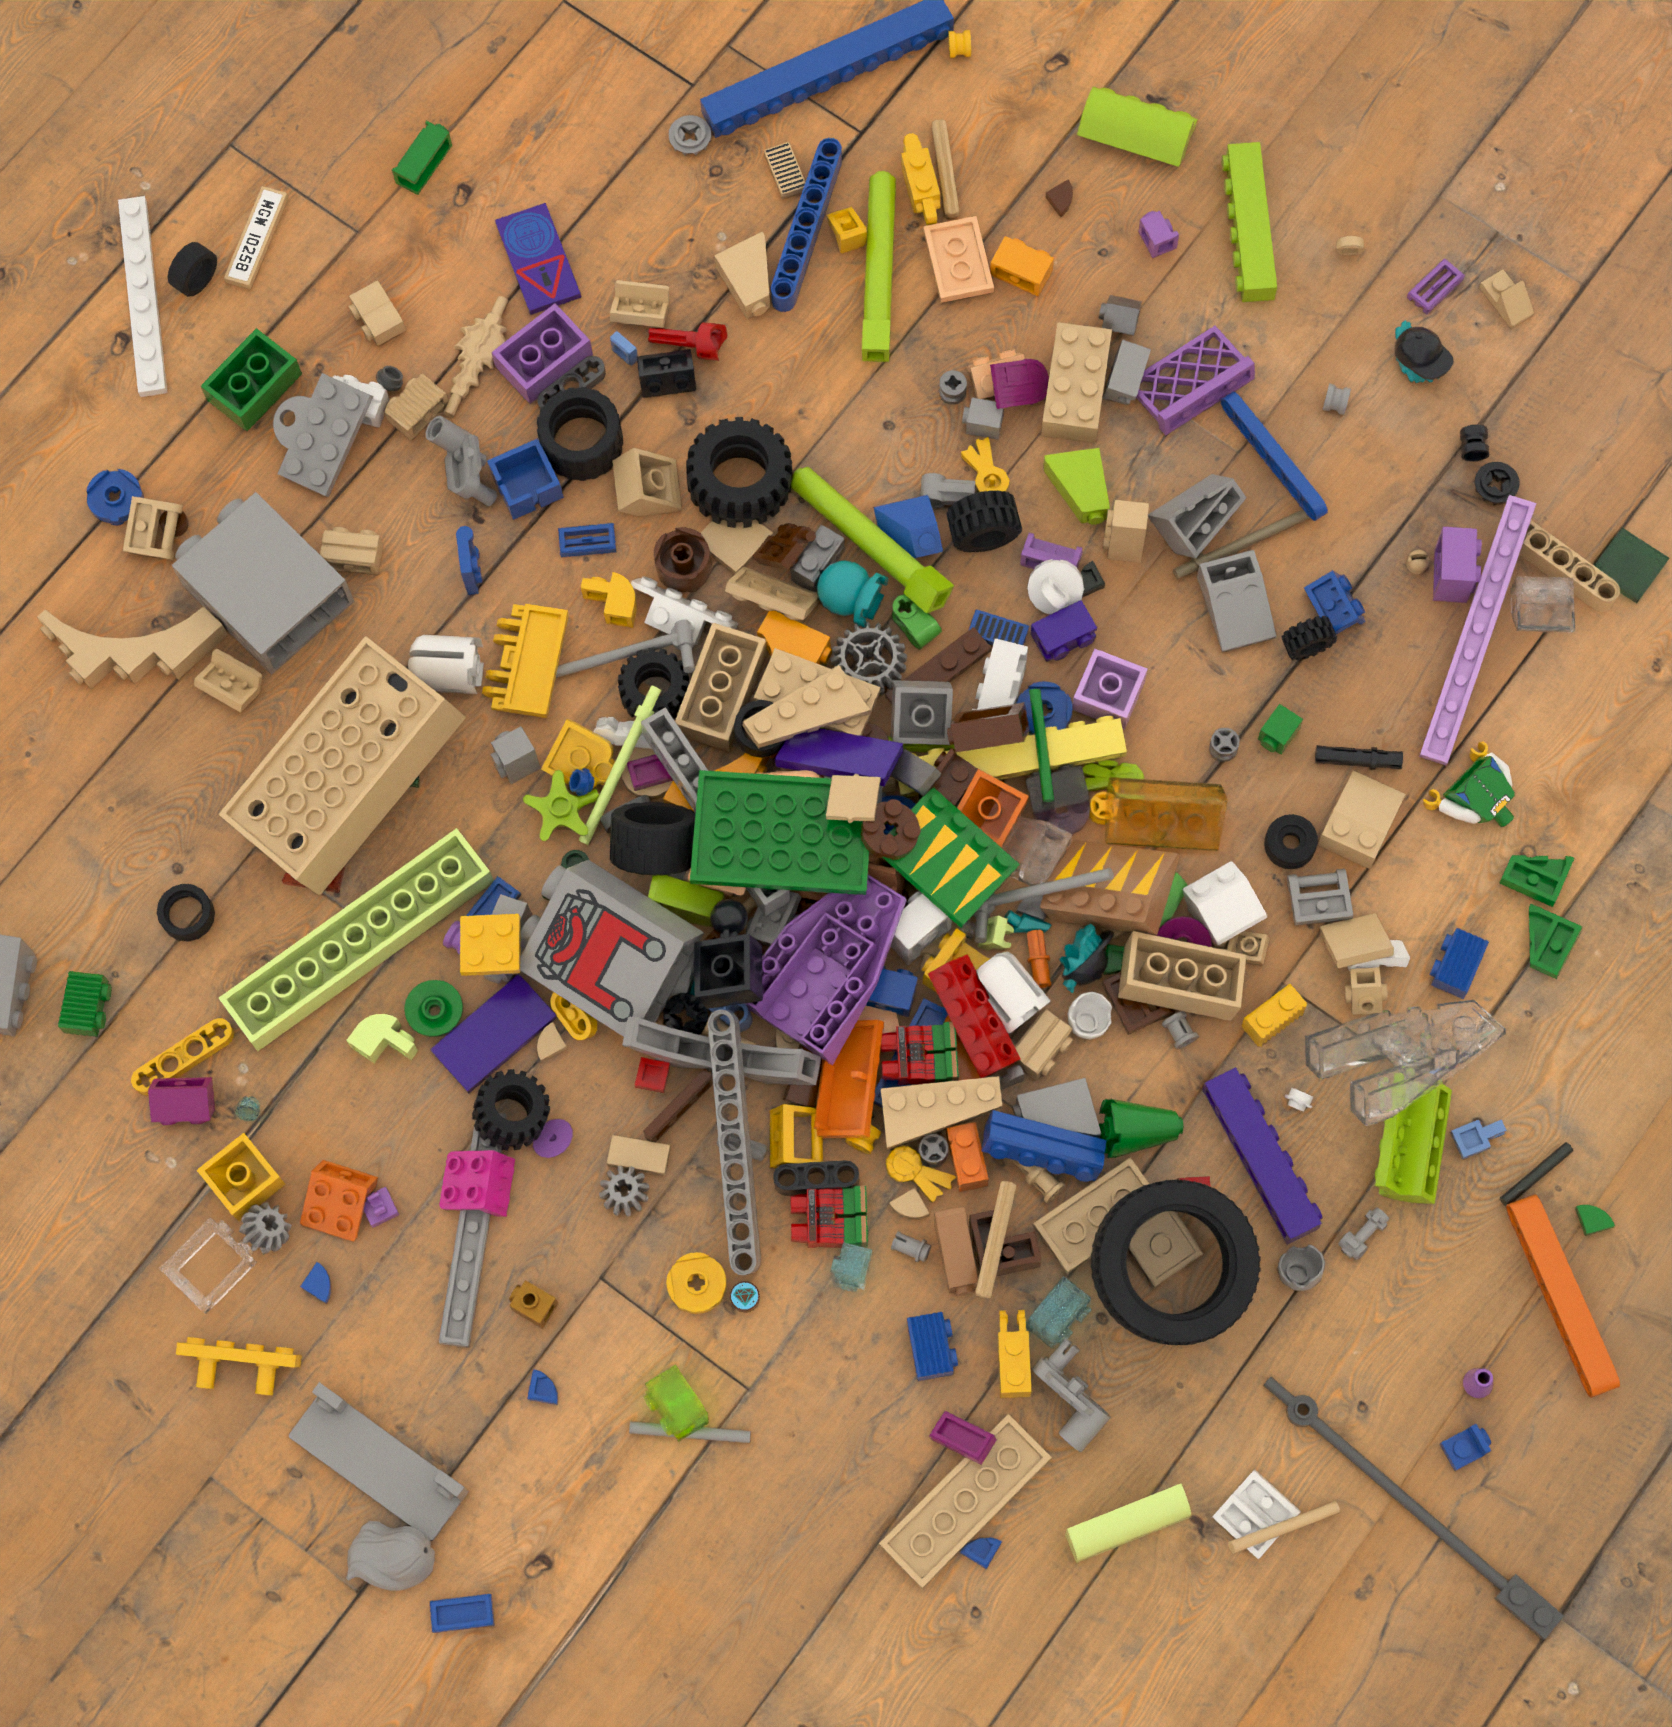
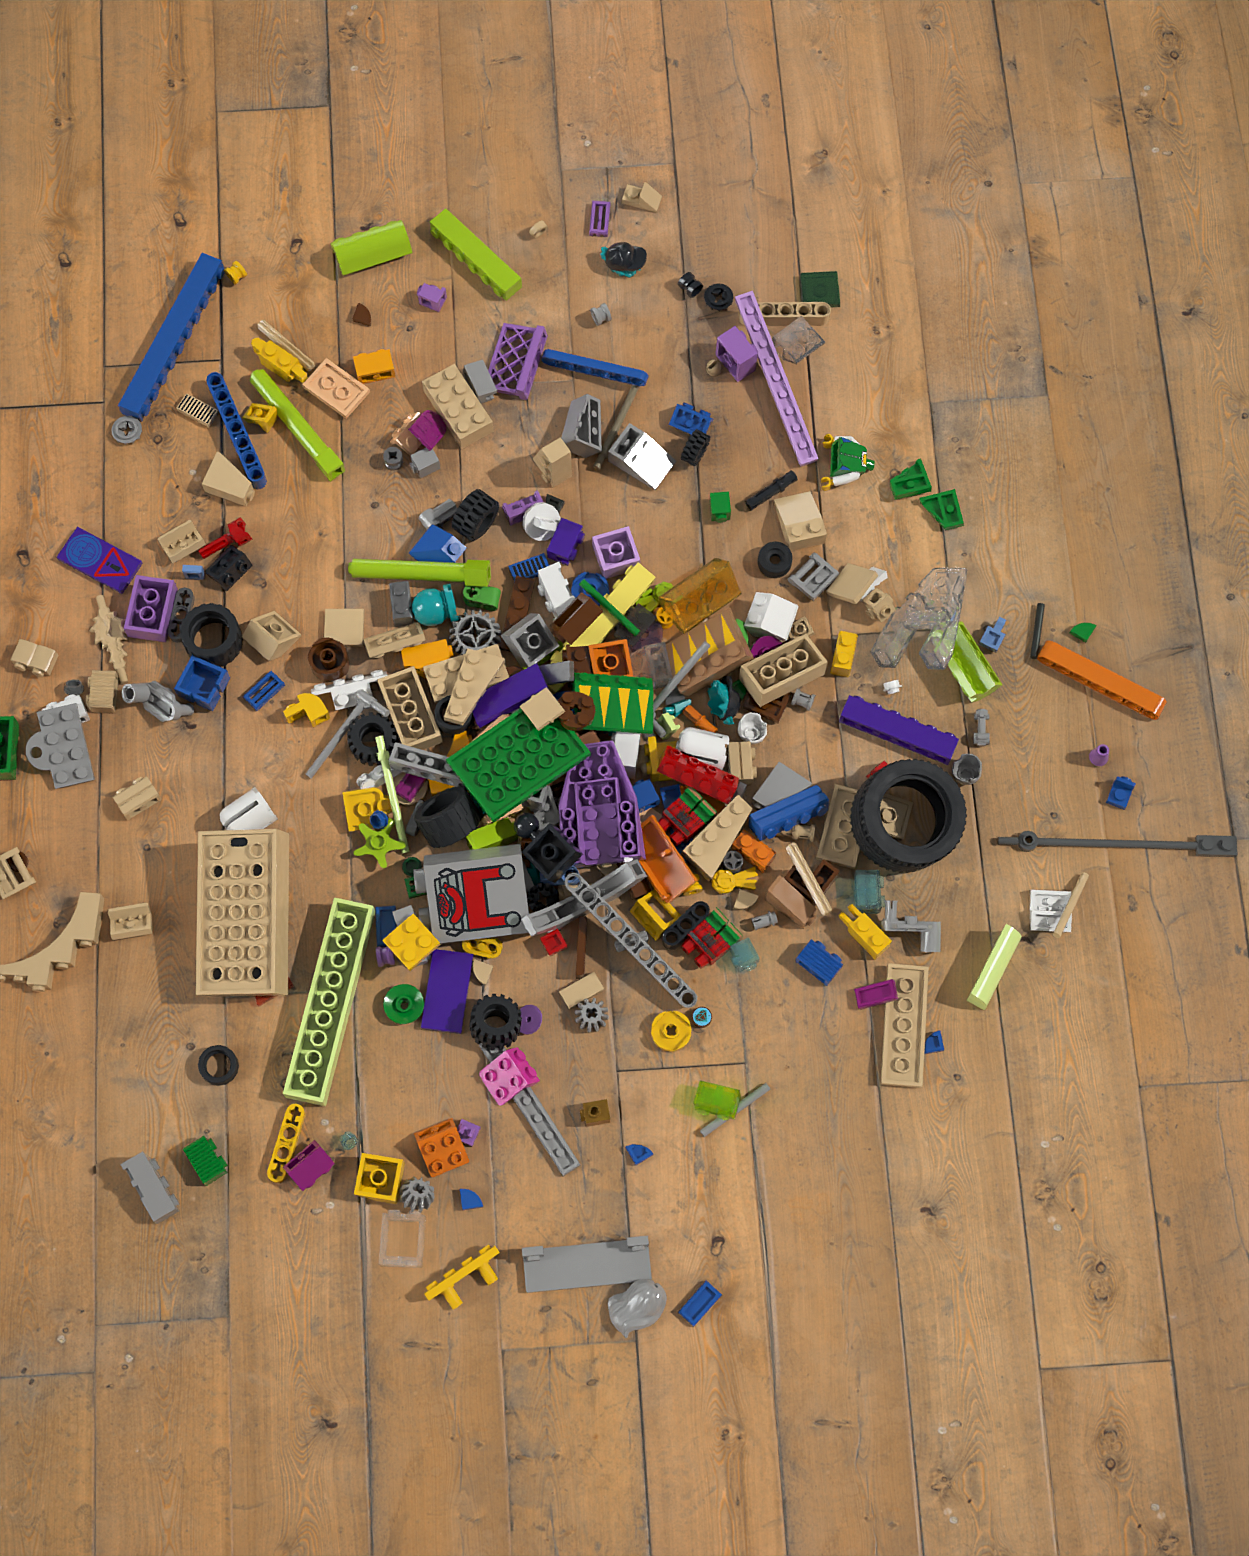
camera: 45 degrees left, 0 degrees up
light grey brick [172,492,354,675] -> none
yellowish green brick [346,1014,418,1063] -> none
blue plate [456,526,483,595] -> none
yellow hinge [482,604,569,718] -> none
light grey brick [490,726,541,784] -> none
black tyre [686,417,792,528] -> none
reddish brown plate [752,523,816,570] -> none
yellow piece [961,437,1010,492] -> none
lime slope [1043,448,1110,525] -> none
flat silver brick [1099,295,1142,335] -> none
green cone [1099,1099,1184,1158] -> none
flat silver wheel [1209,728,1240,762] -> none
blue brick [1429,928,1489,999] -> none

